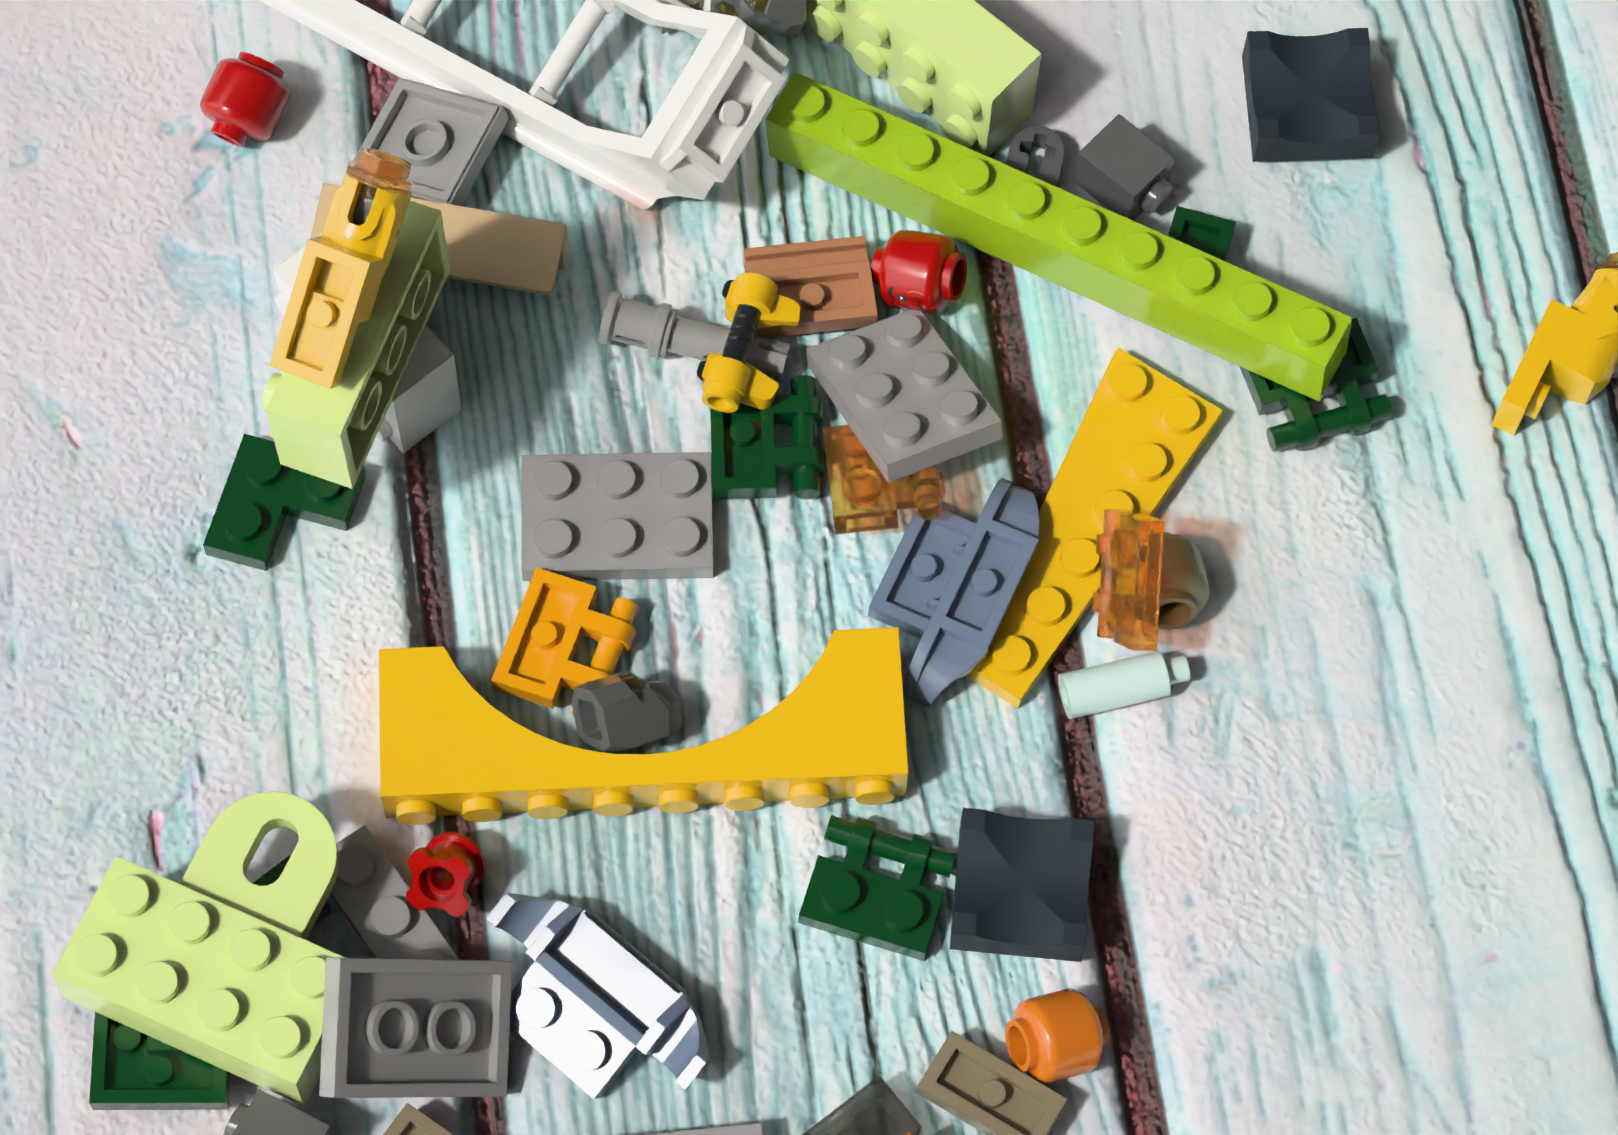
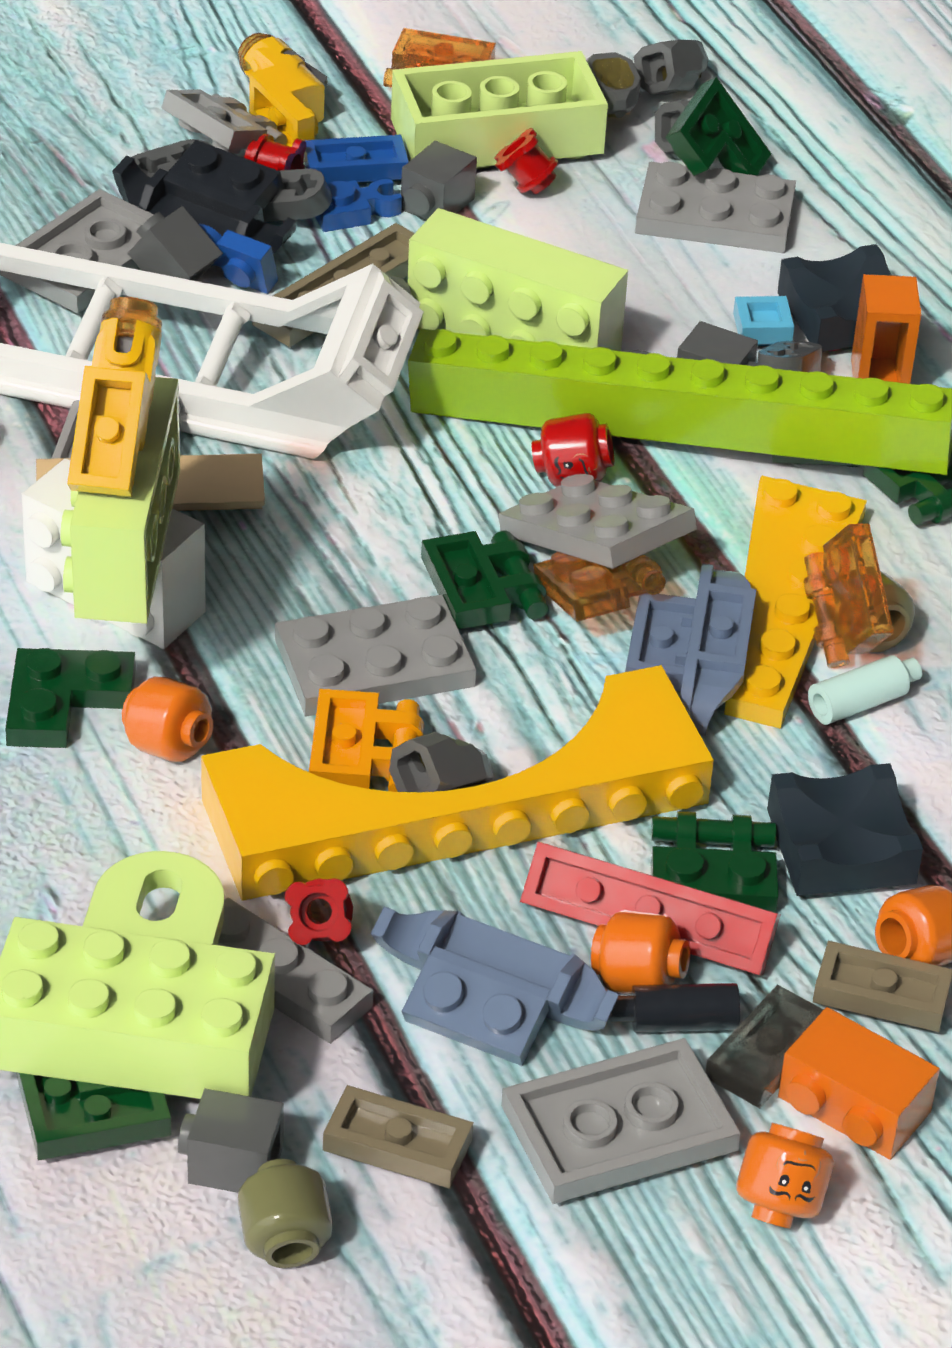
camera: 15 degrees left, 25 degrees down
light grey plate [319,957,512,1098] -> none
light grey pin [598,289,791,382] -> none
yellow piece [697,273,800,413] -> none
nougat plate [743,236,878,338] -> none
none -> orange head [122,676,213,762]
none -> plate [520,842,781,975]
none -> orange head [591,910,690,995]
none -> black cylinder [609,983,740,1032]
none -> medium azure plate [733,296,794,346]
none -> dark grey beam [758,341,823,372]
none -> orange piece [851,274,921,384]

